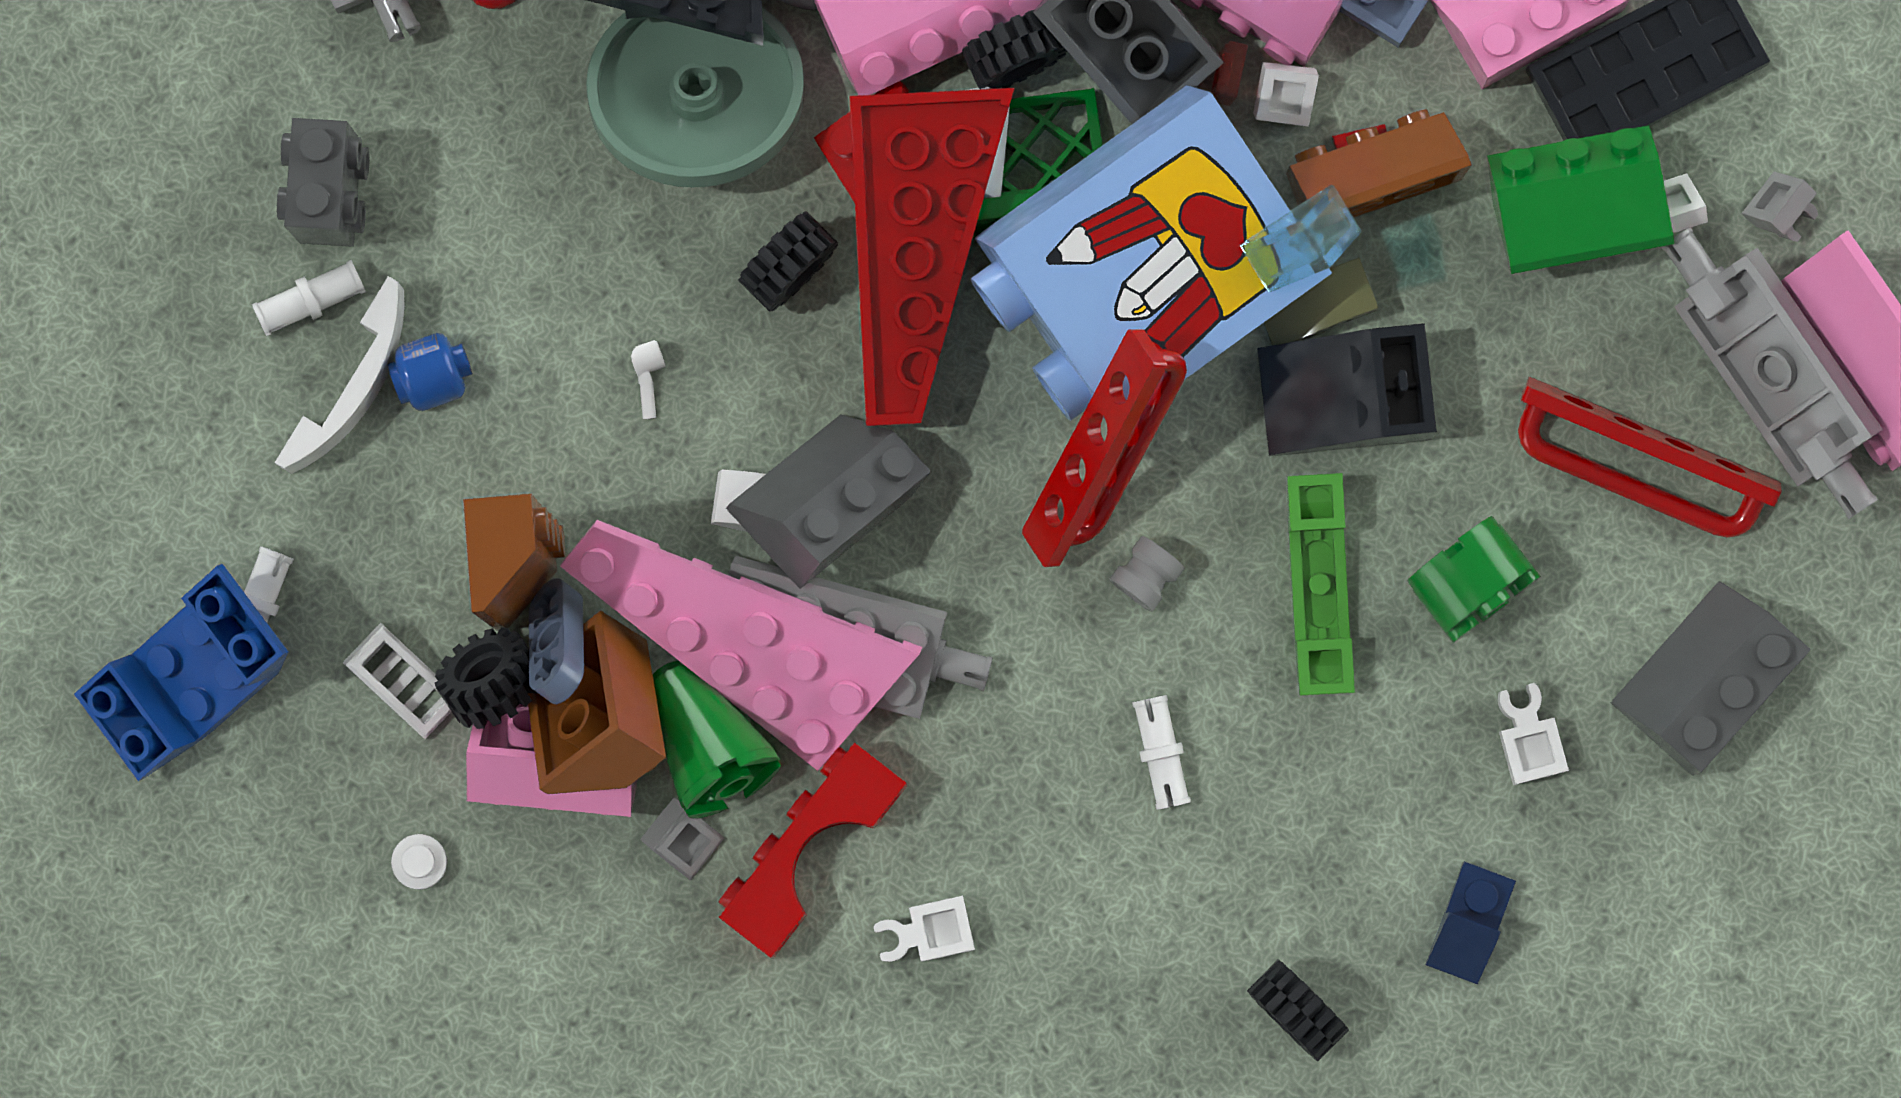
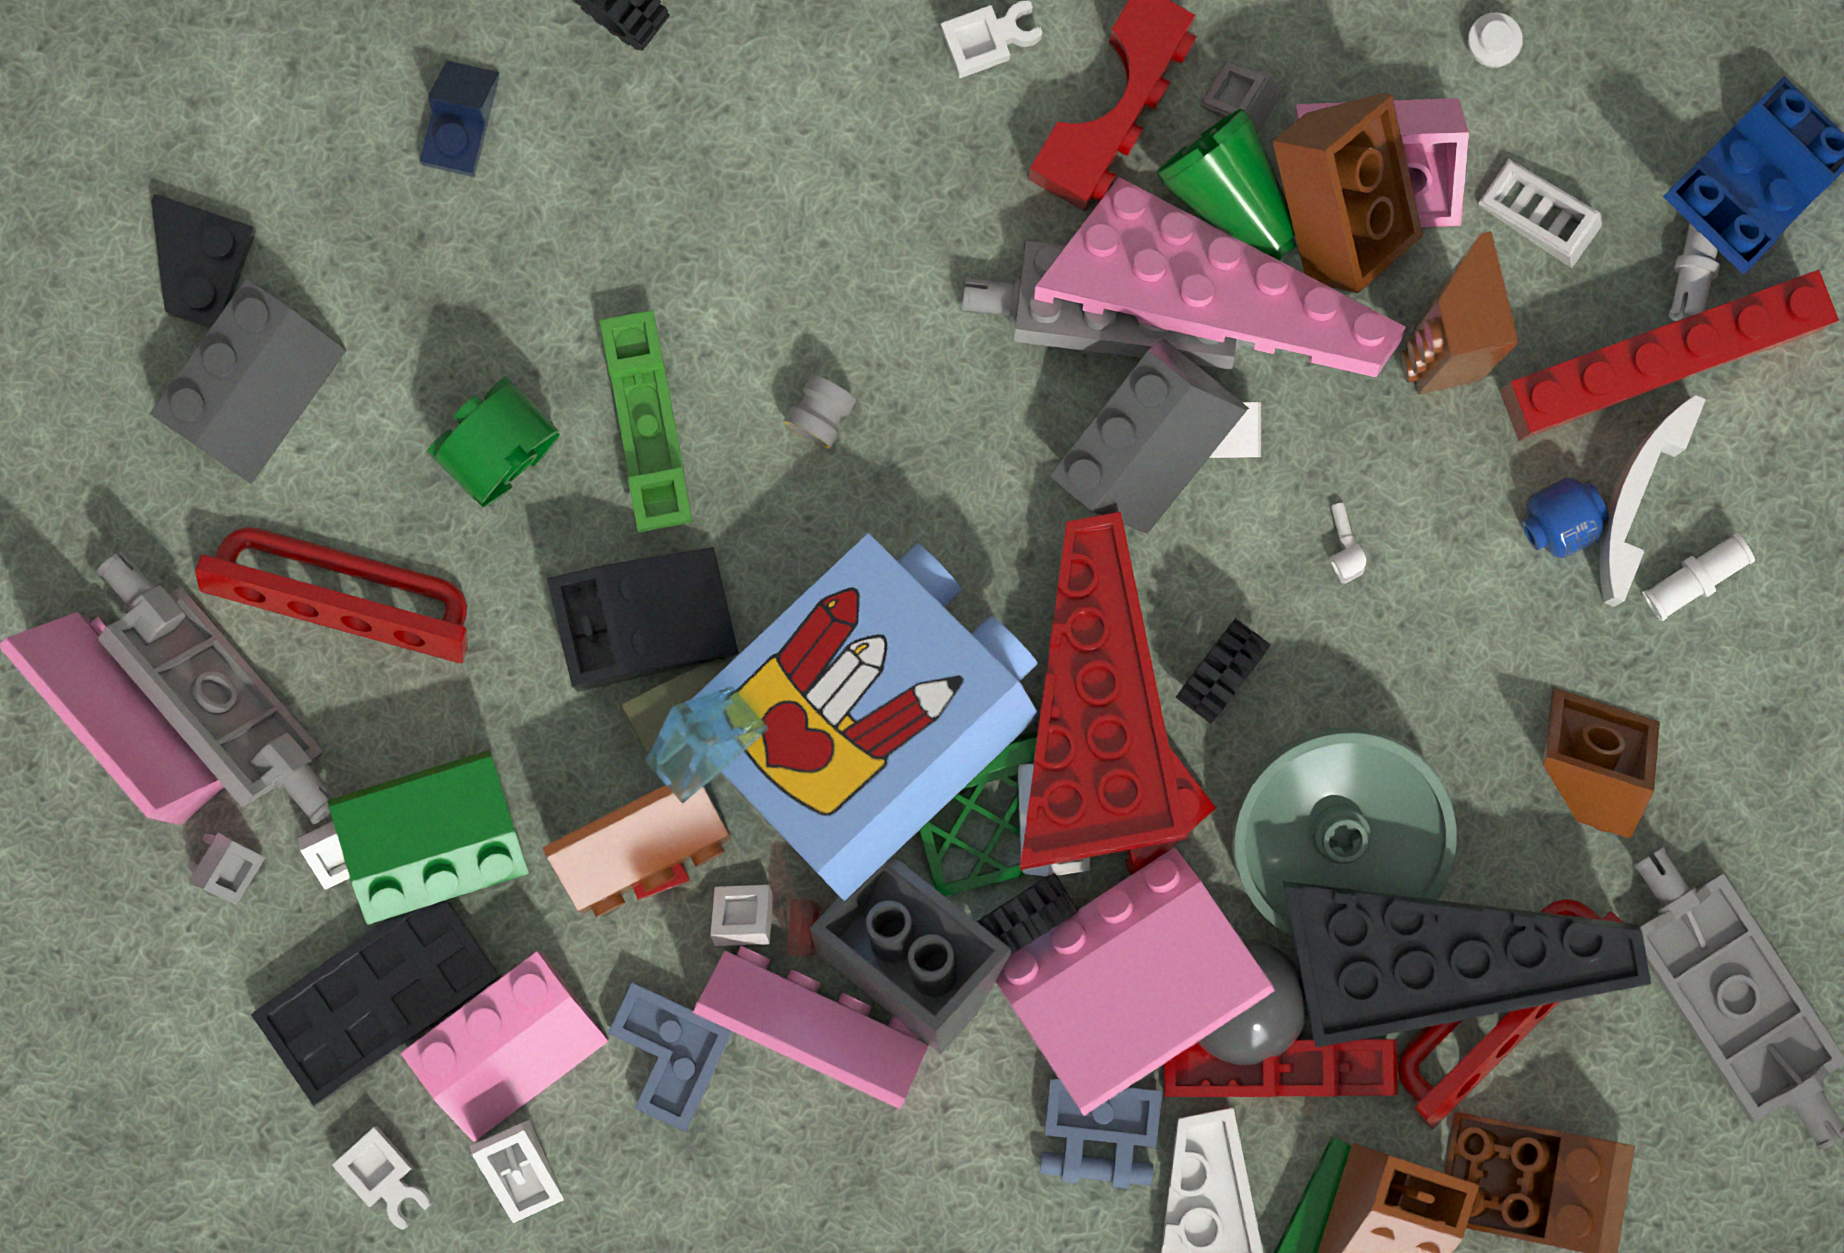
camera: 160 degrees right, 0 degrees up
dark grey brick [277,118,370,247] -> none
black tyre [435,627,537,729] -> none
sand blue beam [529,578,584,704] -> none
red piece [1022,329,1187,567] -> none
white pin [1133,695,1191,810] -> none
white plate [1498,683,1569,785] -> none
none -> black wing [152,194,257,328]
none -> red arch [1499,270,1839,441]
none -> dark orange slope [1543,688,1660,839]

